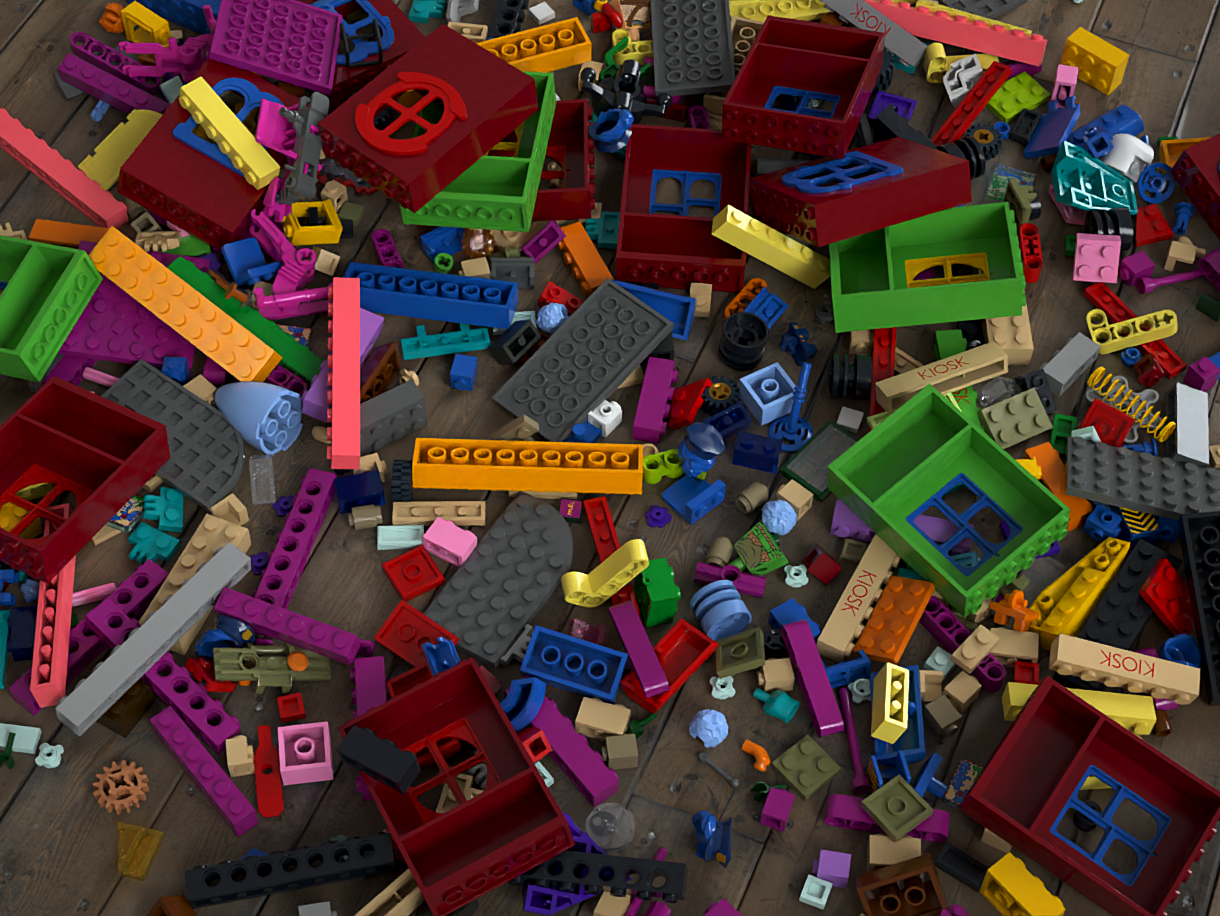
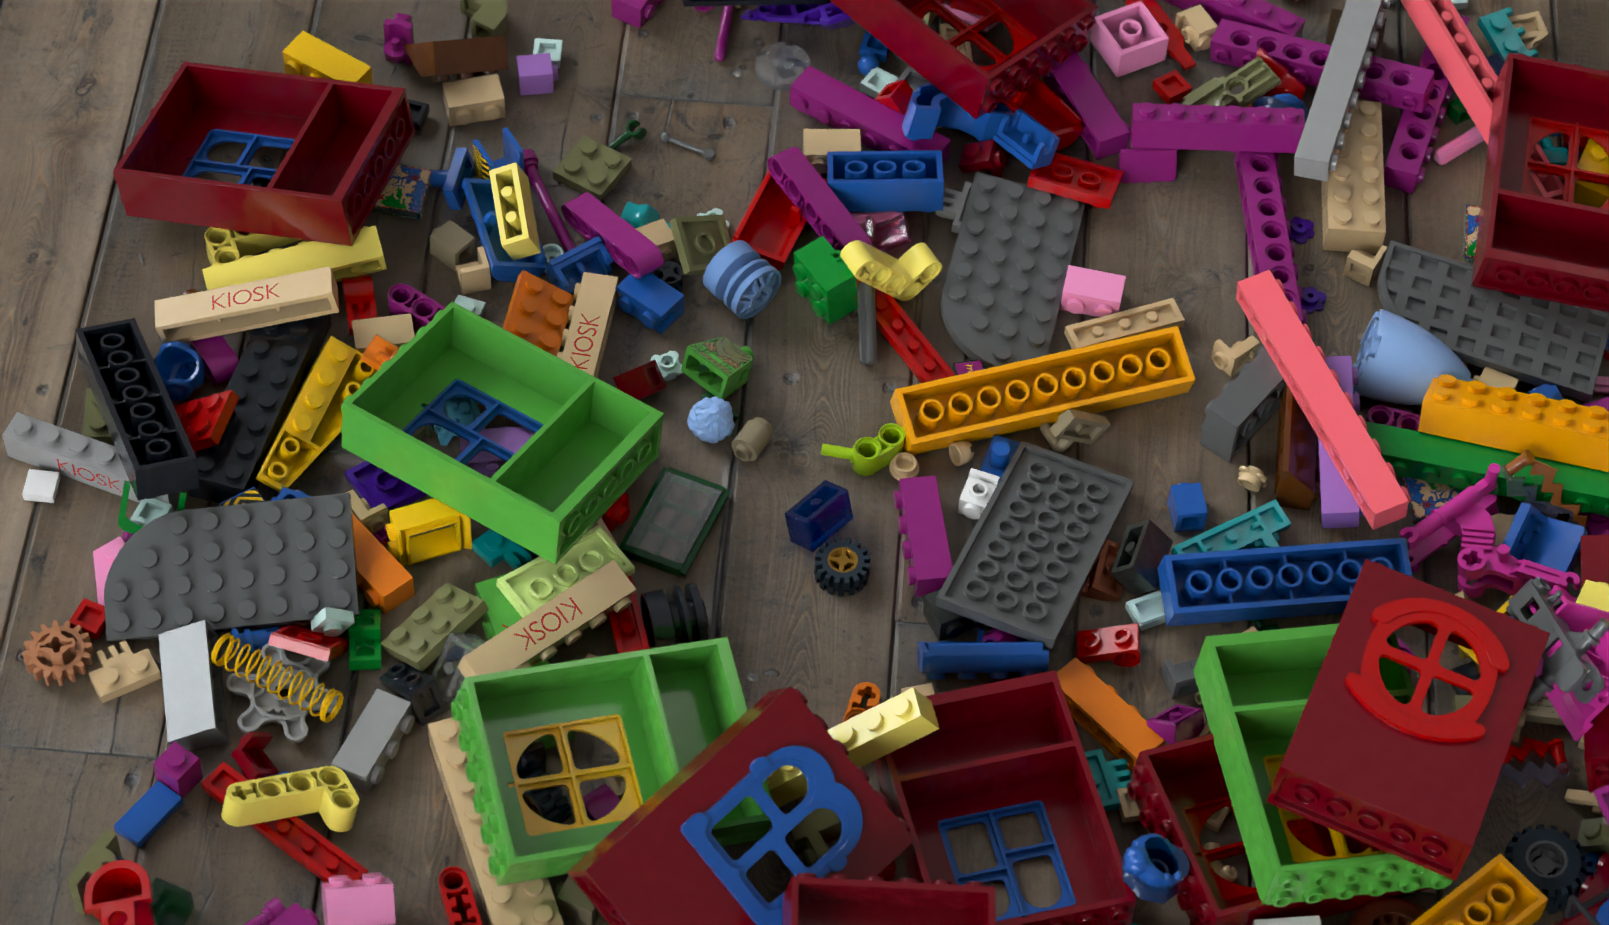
camera: 160 degrees right, 0 degrees up
teal hinge [128,522,181,564] -> none
teal hinge [143,487,183,533] -> none
clear slope [249,454,276,505] -> none
clear blue brick [334,470,386,514] -> none
dark tan brick [348,504,382,530] -> none
light aqua tile [377,524,424,550] -> none
red tile [381,544,445,602] -> none
black wheel [391,460,413,501] -> none
light blue piece [536,303,570,335] -> none
dark tan brick [601,734,638,770] -> none
dark purple plant [645,505,672,528] -> none
blue bracket [662,475,726,525] -> none
red wing [669,378,712,431] -> none
dark blue piece [678,422,726,478] -> none
light blue piece [689,709,728,748] -> none
piece [692,810,732,868] -> none
magenta piece [694,562,767,598] -> none
dark tan brick [705,537,734,567] -> none
black wheel [718,312,768,371] -> none
clear blue brick [732,431,783,474] -> none
light blue brick [739,362,796,426] -> none
orange arm [741,739,770,772] -> none
blue plate [743,287,789,331] -> none
magenta brick [760,787,795,832] -> none
blue dish [768,362,813,453] -> none
tan brick [776,479,814,521] -> none
dark blue hips [779,322,818,366] -> none
magenta beam [824,794,950,843] -> none
white tile [836,407,864,434] -> none
olive plate [861,774,934,842] -> none
tan brick [942,671,982,714] -> none
tan plate [950,625,1000,674] -> none

